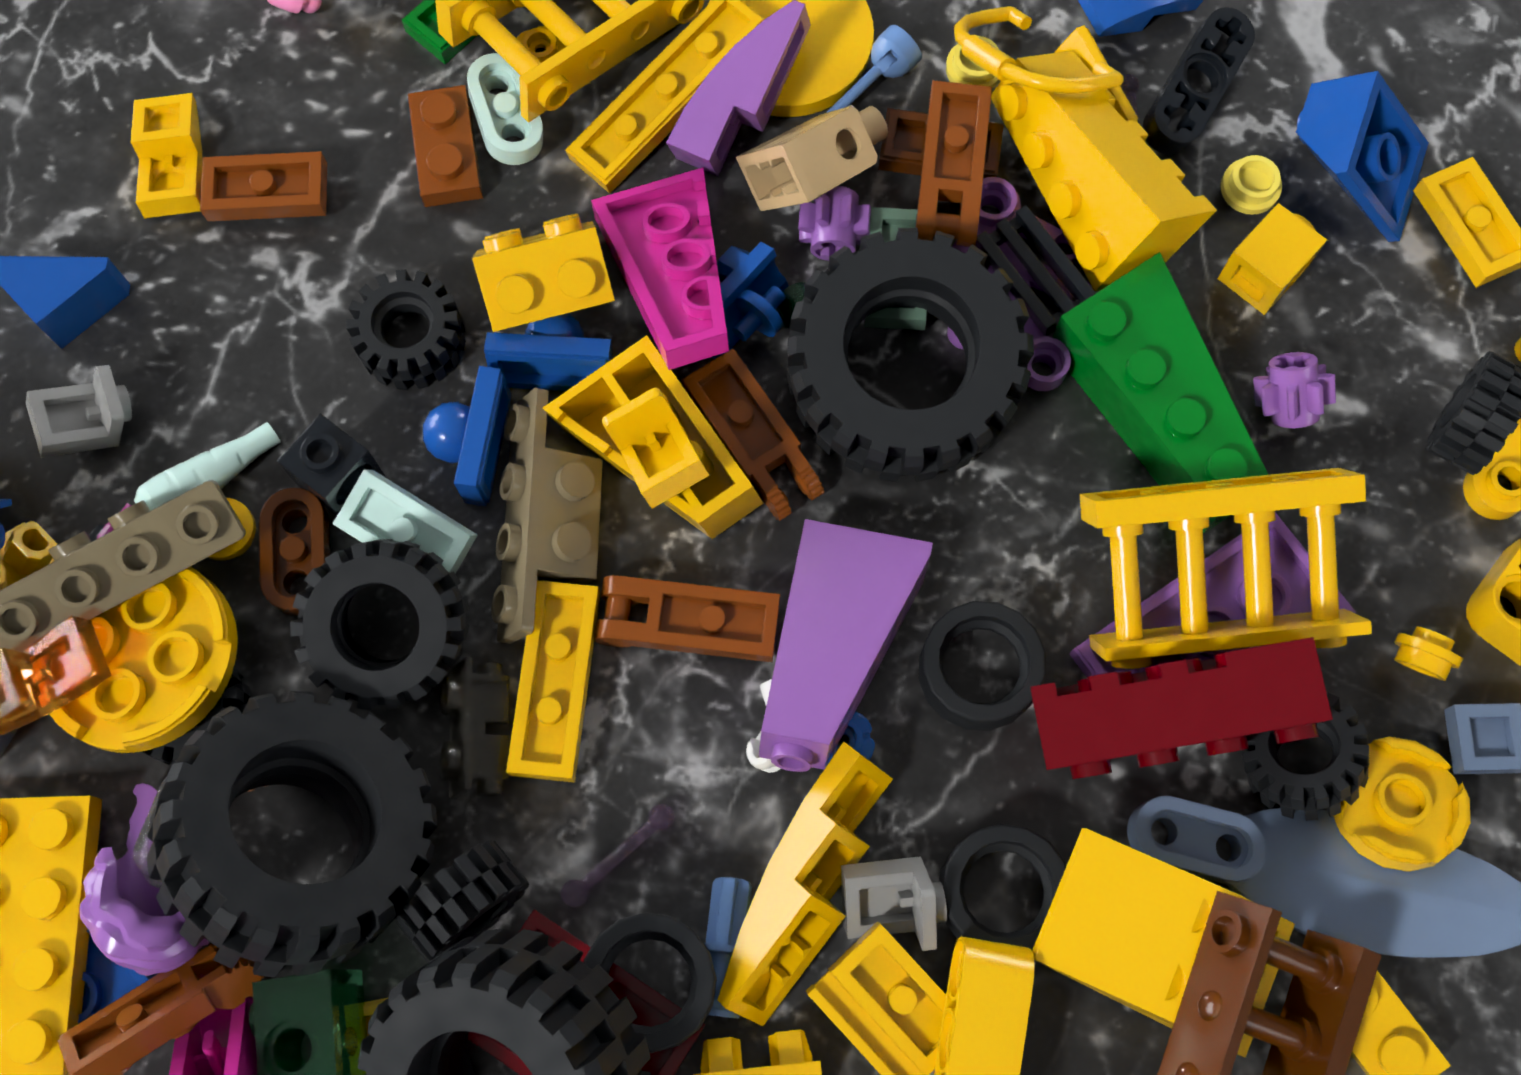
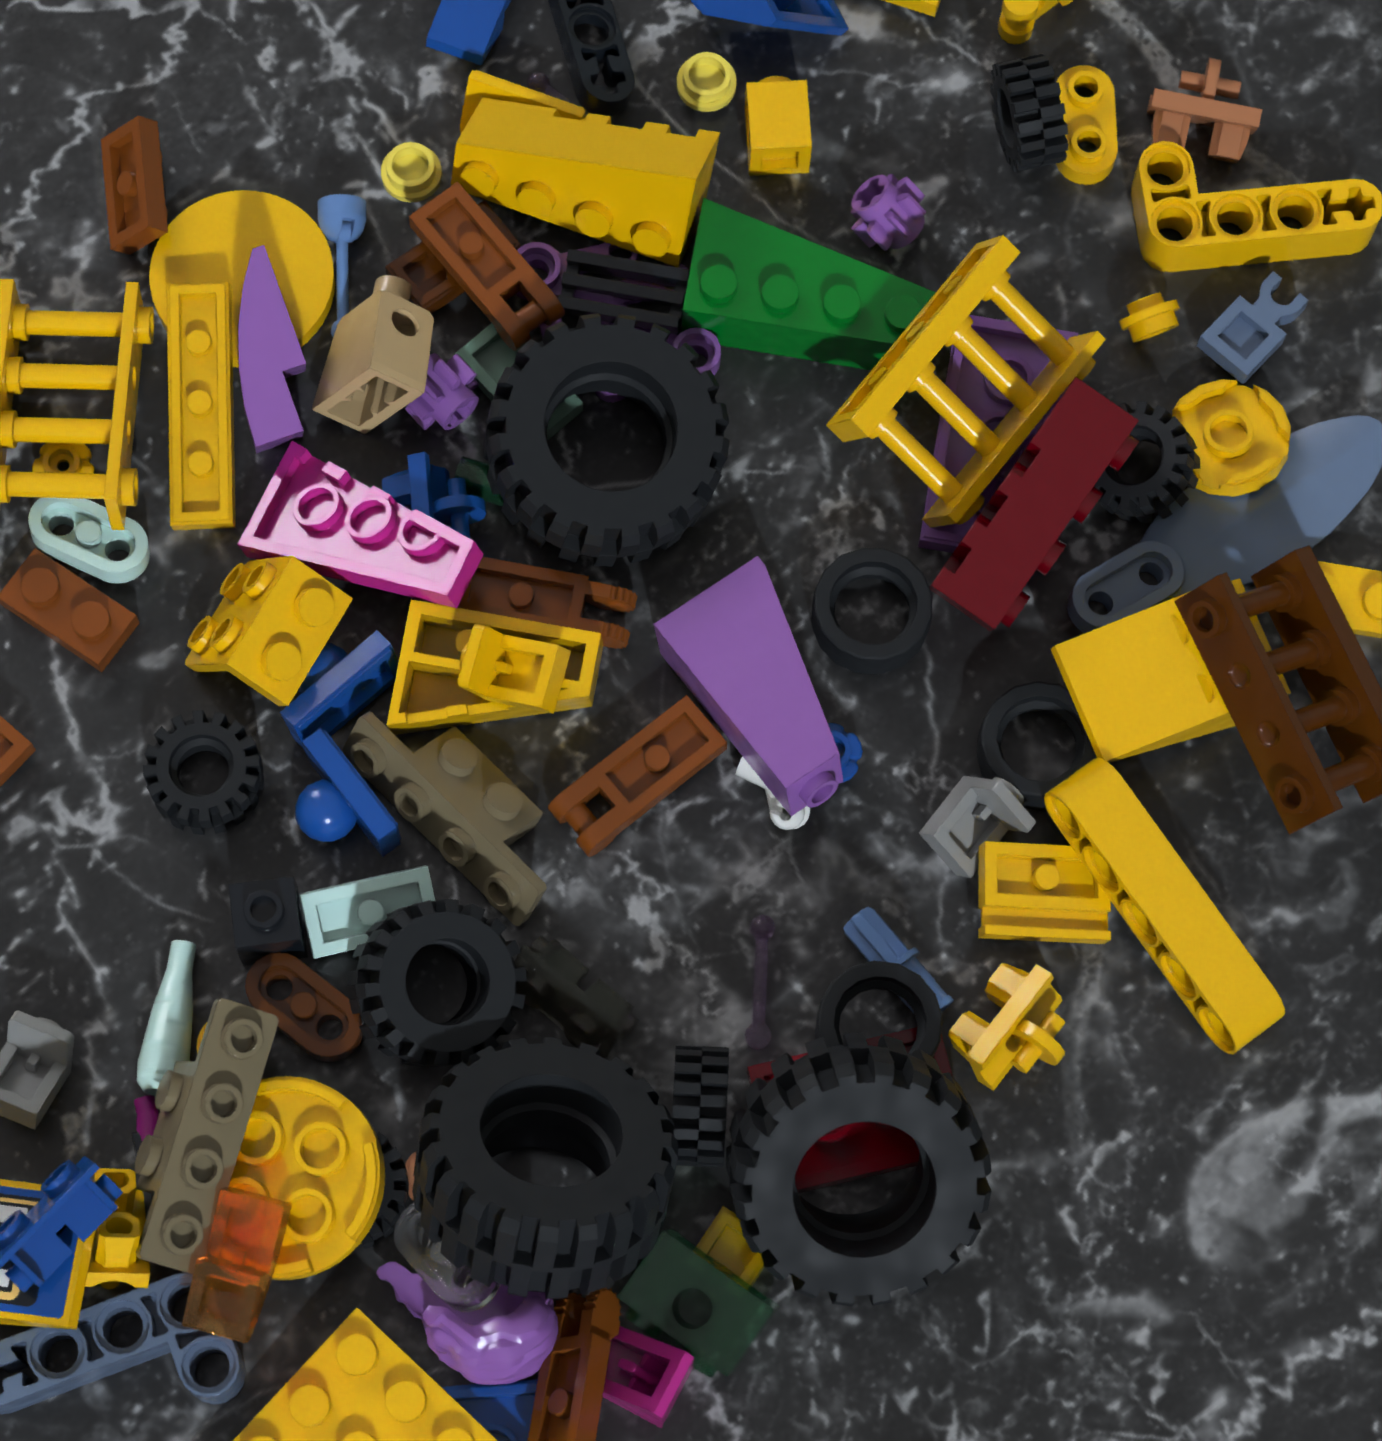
camera: 50 degrees left, 0 degrees up
yellow plate [506,580,601,783] -> none
yellow slope [717,741,893,1026] -> none
yellow piece [954,6,1124,94] -> none

